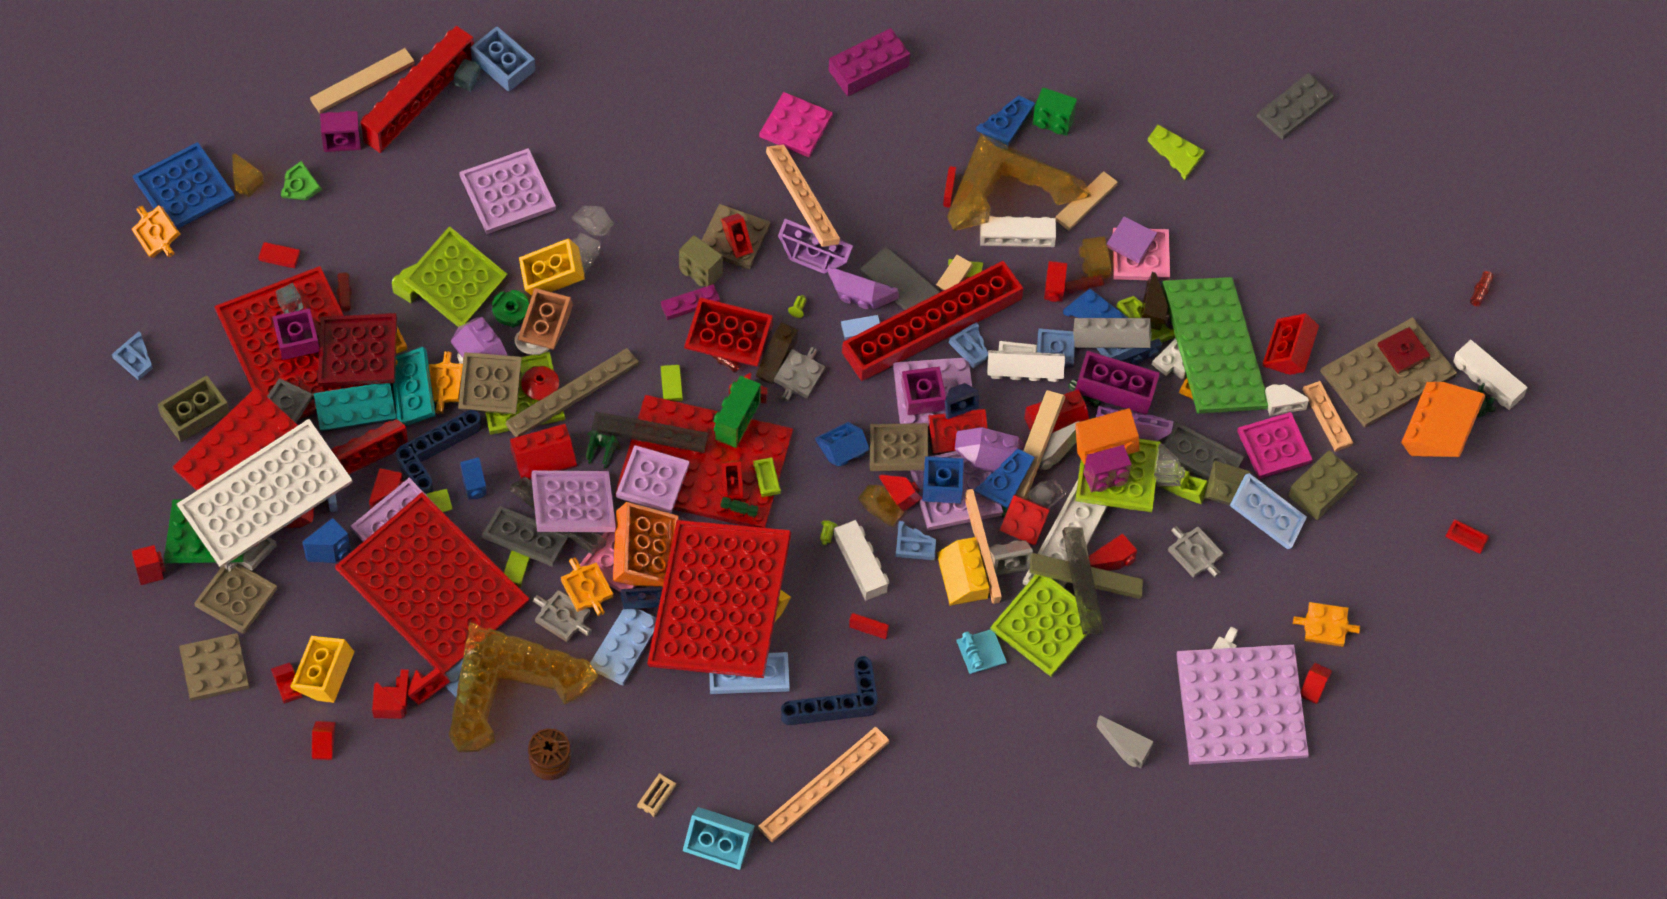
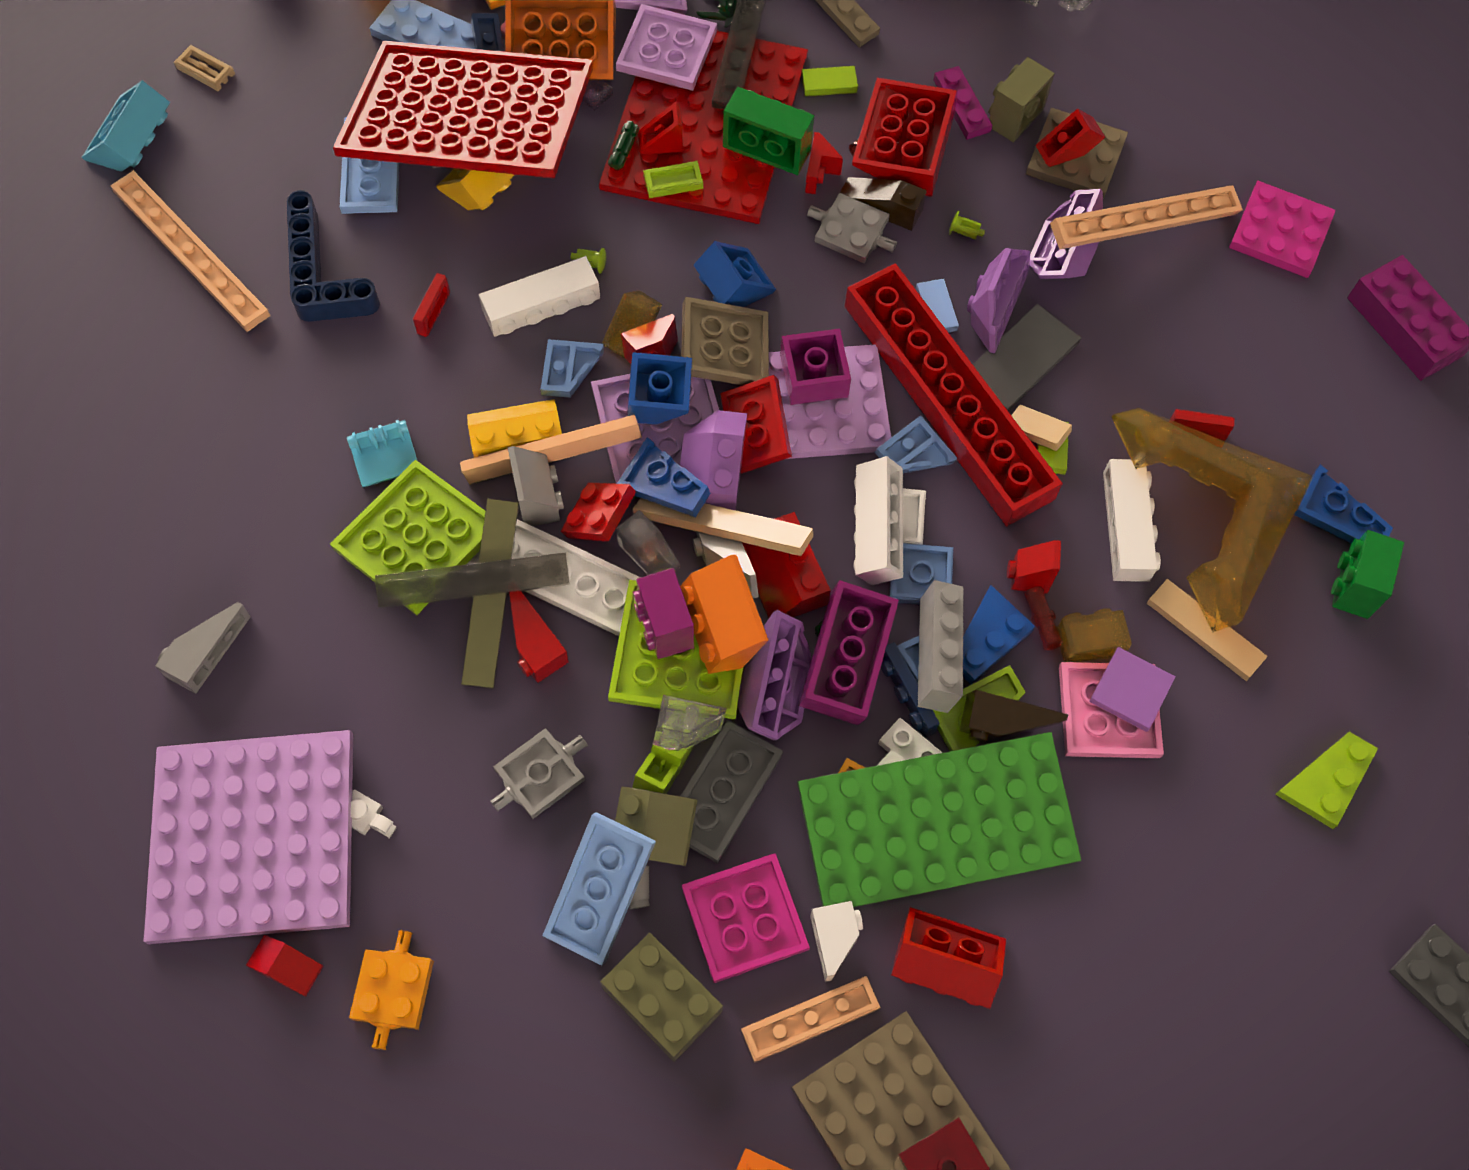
camera: 90 degrees right, 5 degrees up
dark blue slope [945,383,979,419] -> none

